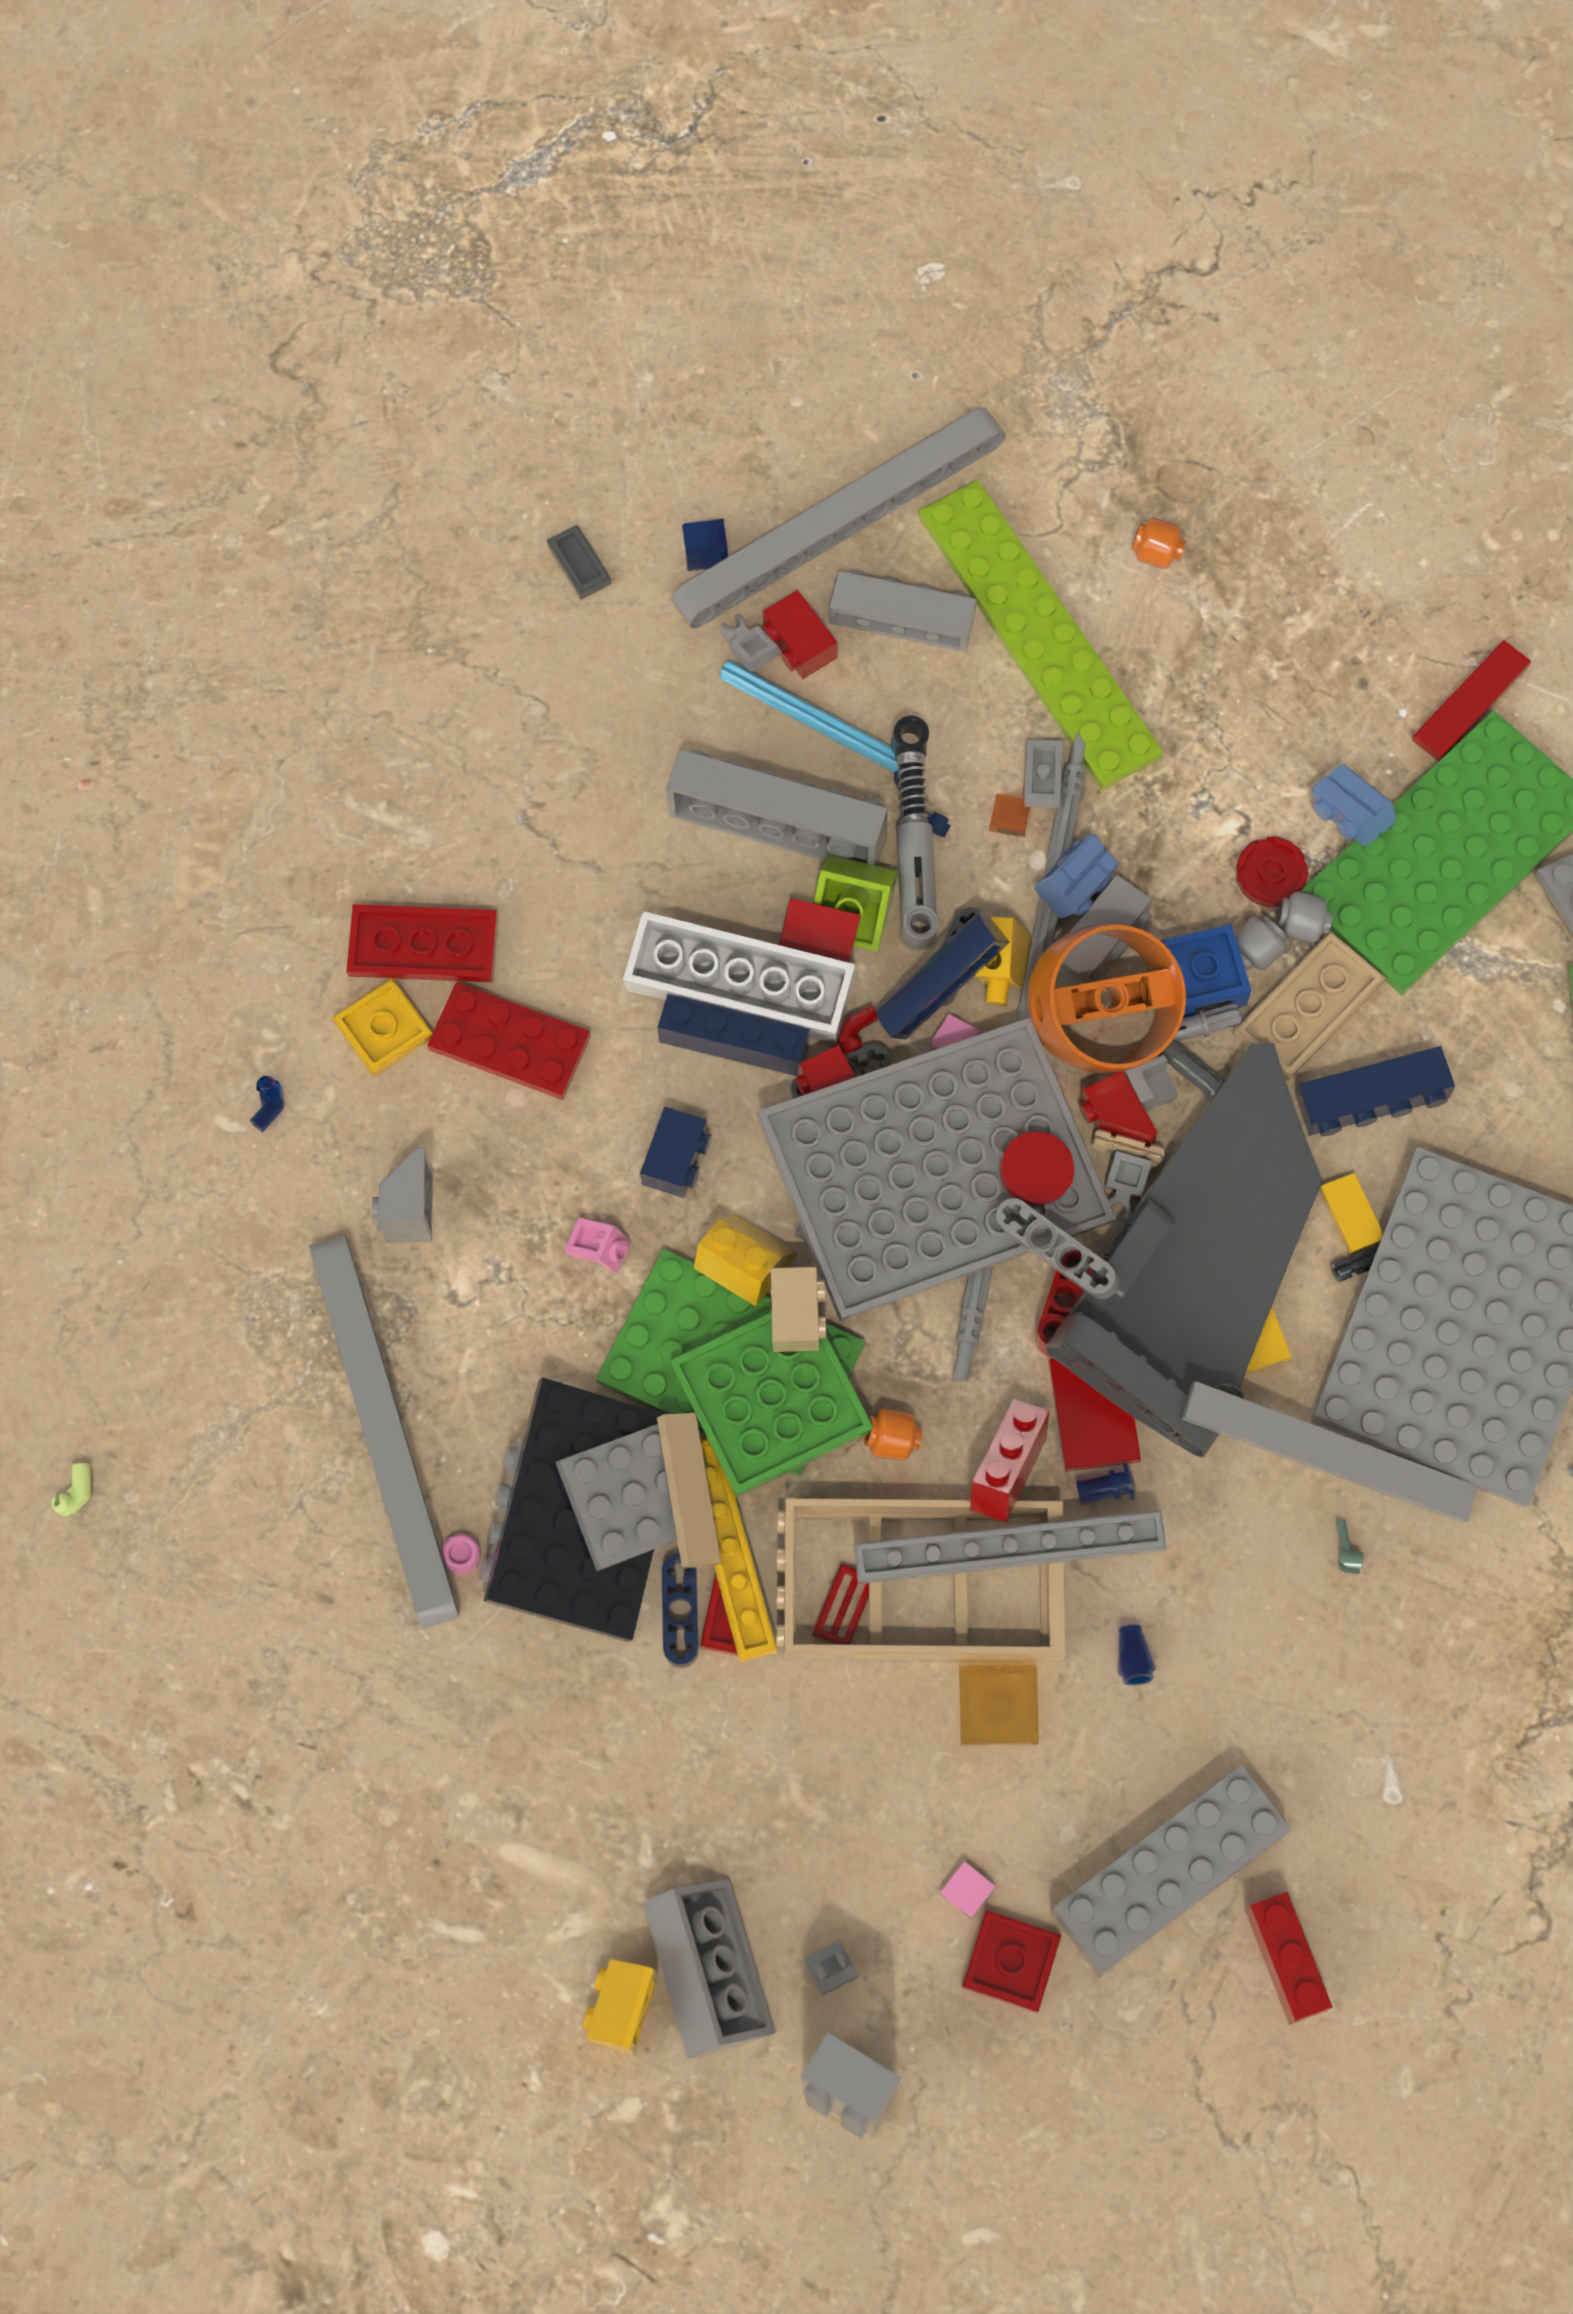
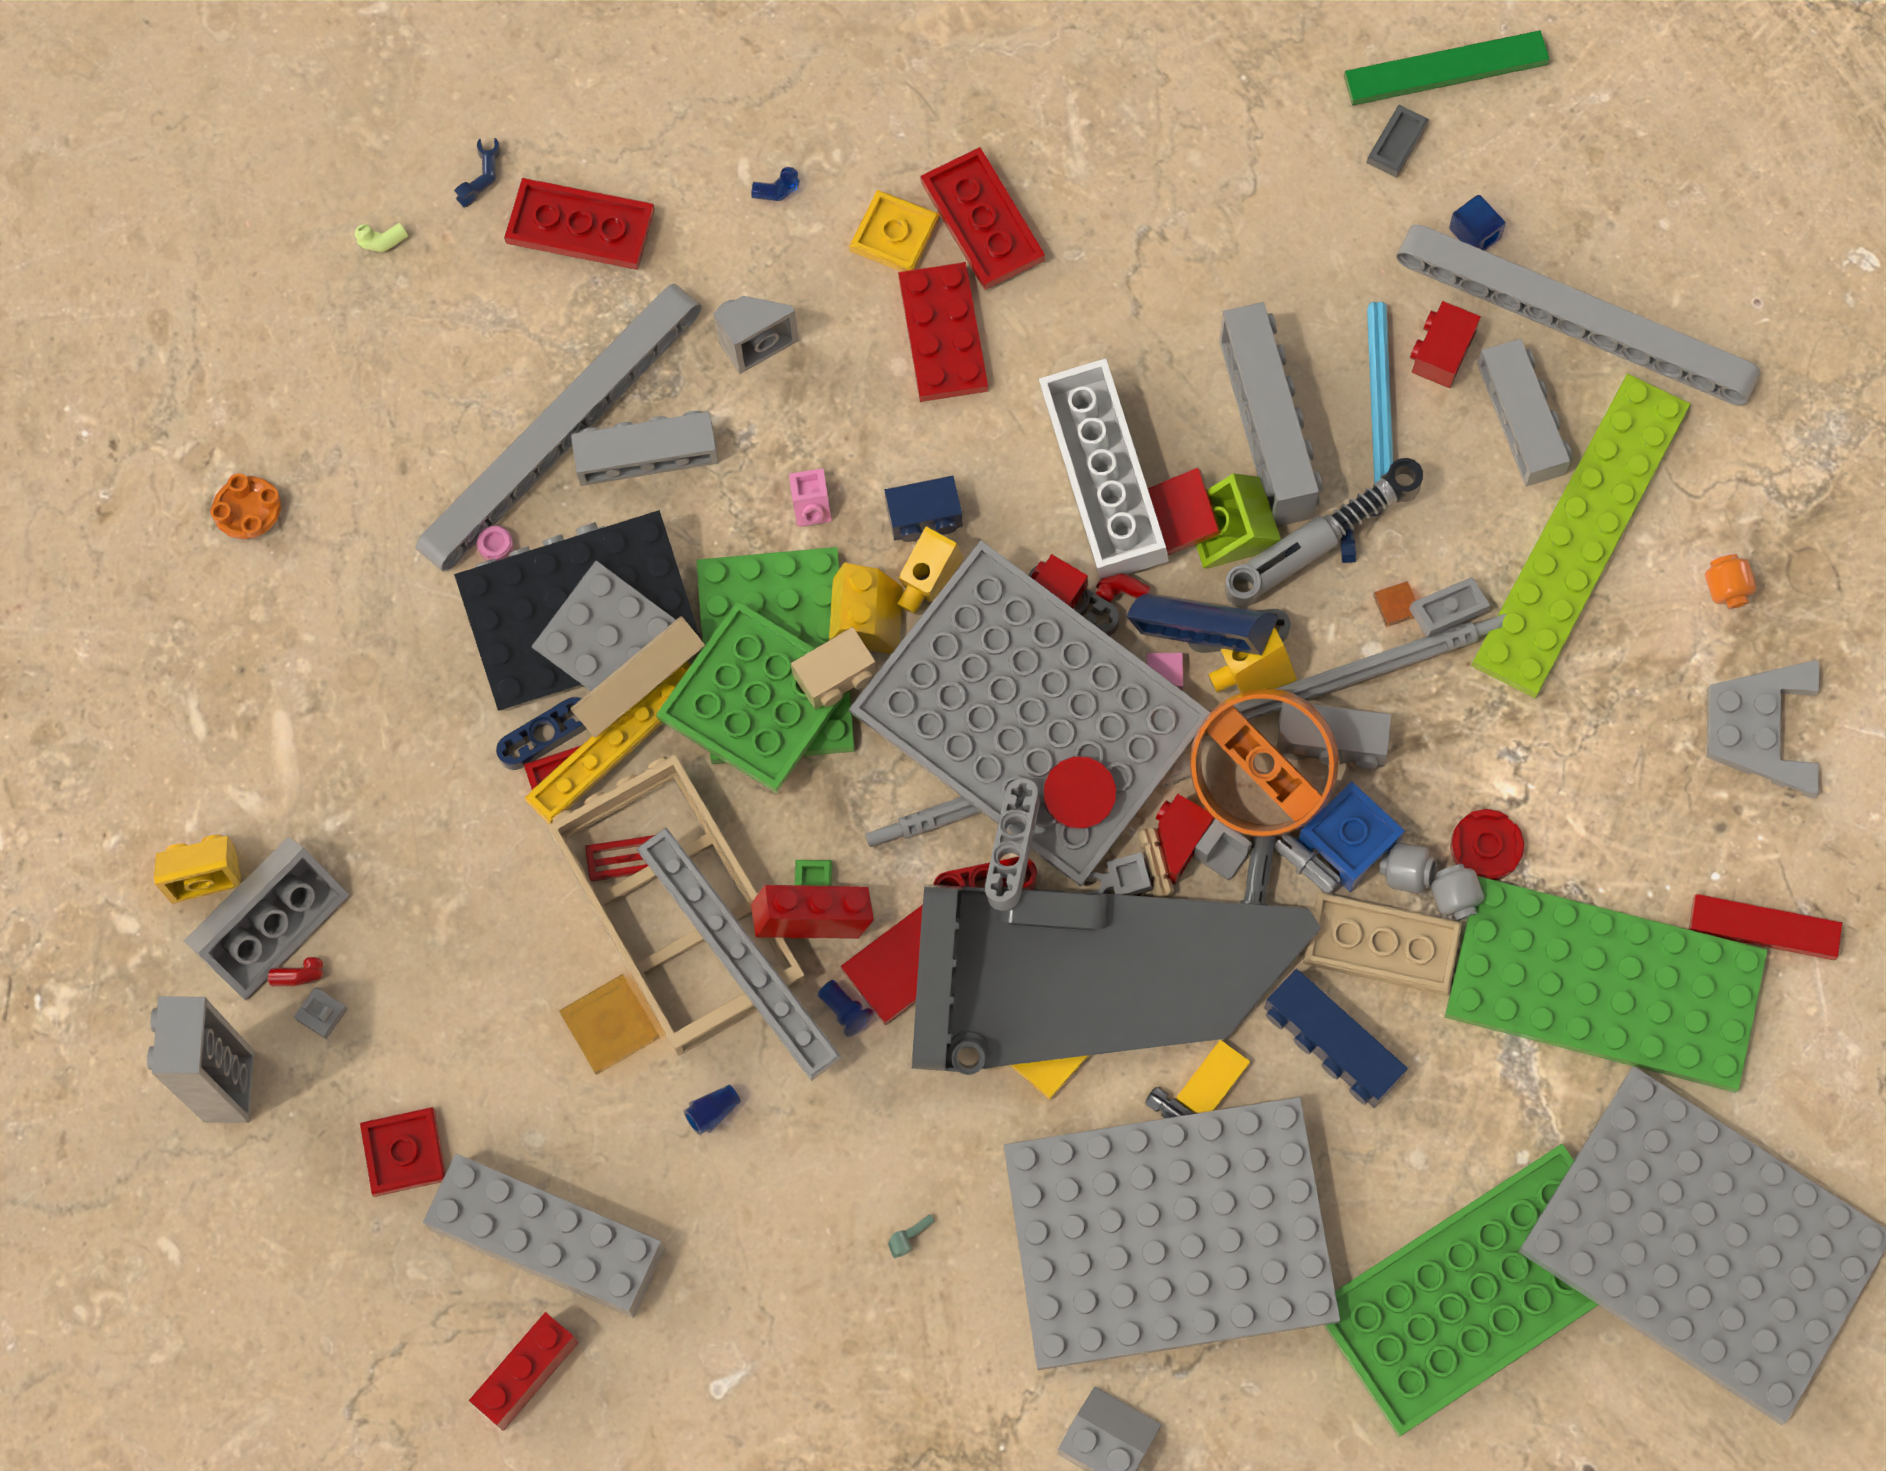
camera: 60 degrees right, 0 degrees up
dark blue brick [657,994,810,1076] -> none
light grey plate [720,614,779,672] -> none
orange head [863,1409,922,1461] -> none
bright pink tile [940,1861,996,1919] -> none
medium blue brick [1035,834,1119,919] -> none
light grey tile [1181,1381,1477,1523] -> none
medium blue brick [1312,764,1396,846] -> none
none -> orange dish [210,473,281,539]
none -> red arm [268,957,324,987]
none -> dark blue arm [454,138,500,208]
none -> red plate [504,178,655,270]
none -> light grey brick [571,411,718,486]
none -> bright green tile [795,860,832,886]
none -> yellow torso [897,527,963,615]
none -> green tile [1344,30,1550,106]
none -> light grey wing [1706,660,1819,798]

